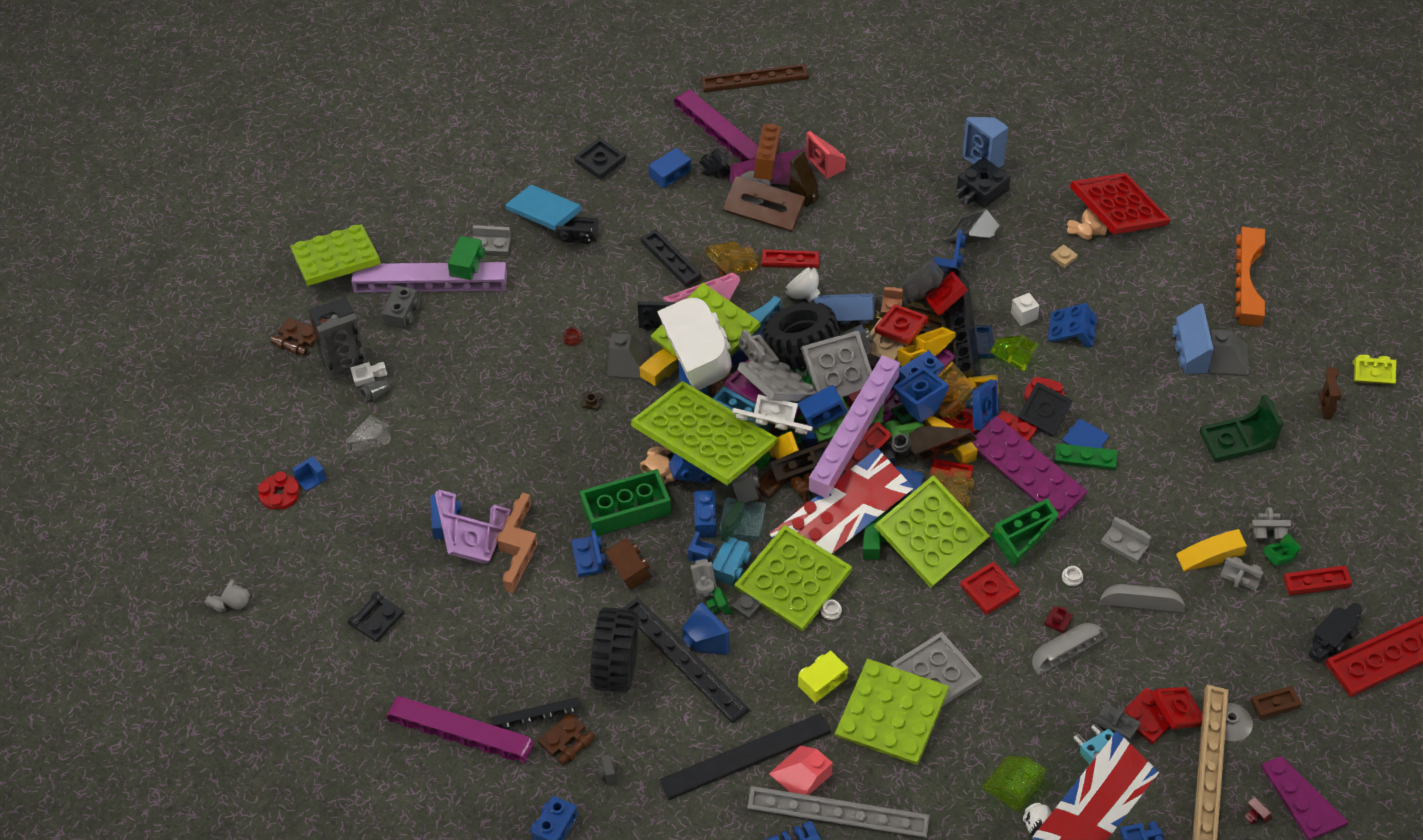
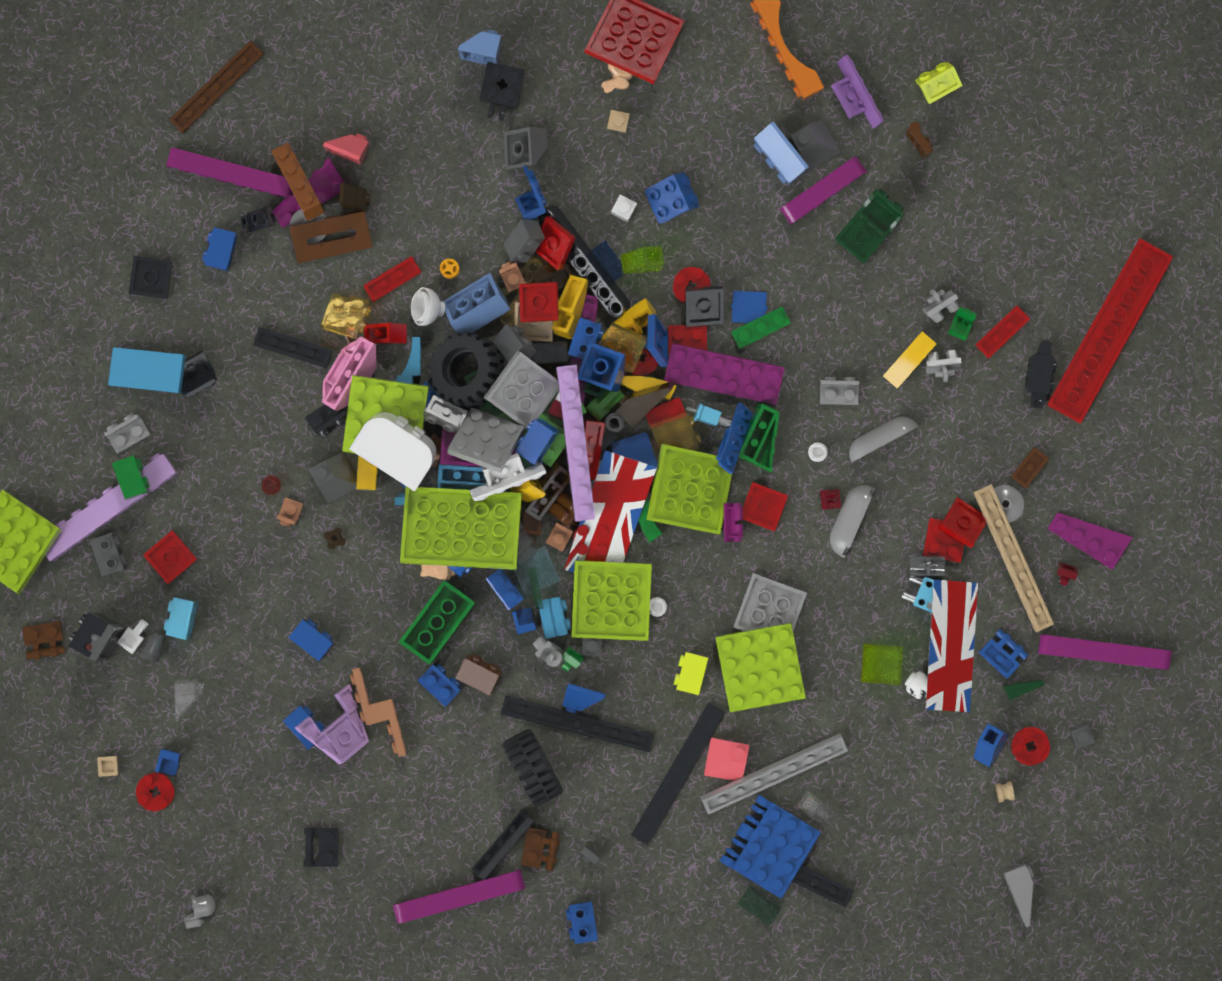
camera: 35 degrees left, 35 degrees up
none -> tan plate [97,756,119,777]
none -> red plate [143,530,198,584]
none -> medium azure slope [164,597,198,640]
none -> nougat bracket [276,497,304,527]
none -> blue brick [288,619,334,661]
none -> red slope [364,323,407,344]
none -> light orange wheel [440,259,459,279]
none -> nougat bracket [546,522,573,552]
none -> medium azure piece [686,404,732,427]
none -> blue bracket [716,403,752,474]
none -> magenta hinge [724,503,744,542]
none -> magenta beam [780,156,867,225]
none -> medium lavender bracket [831,55,884,128]

